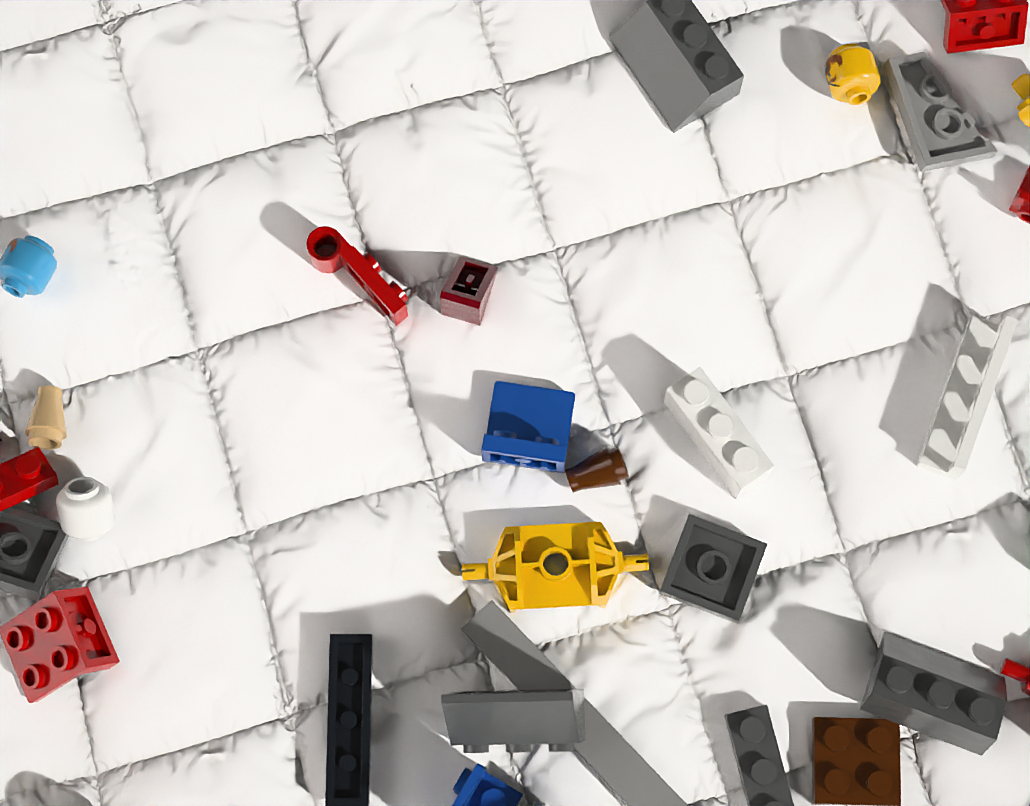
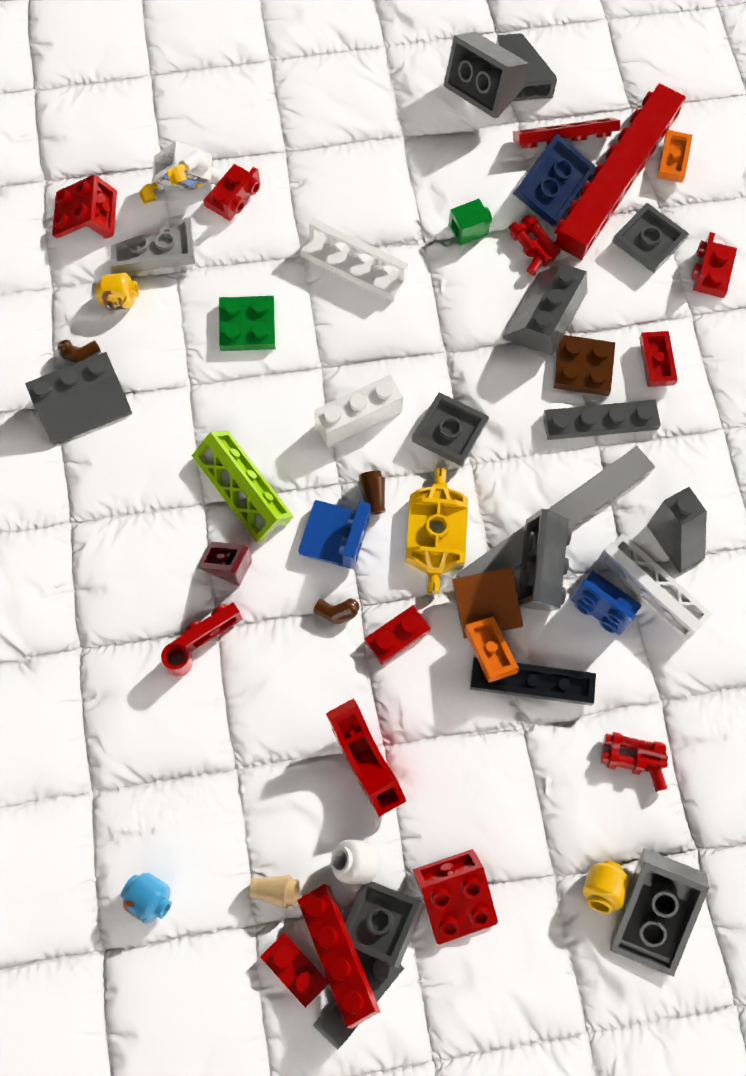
camera: 85 degrees left, 5 degrees down
none -> reddish brown arm [57,339,101,363]
none -> lime fence [191,431,294,542]
none -> green plate [219,295,276,351]
none -> reddish brown arm [313,598,360,624]
none -> red arch [325,698,407,817]
none -> red plate [364,605,431,666]
none -> dark orange tile [451,567,523,639]
none -> orange plate [464,616,519,683]

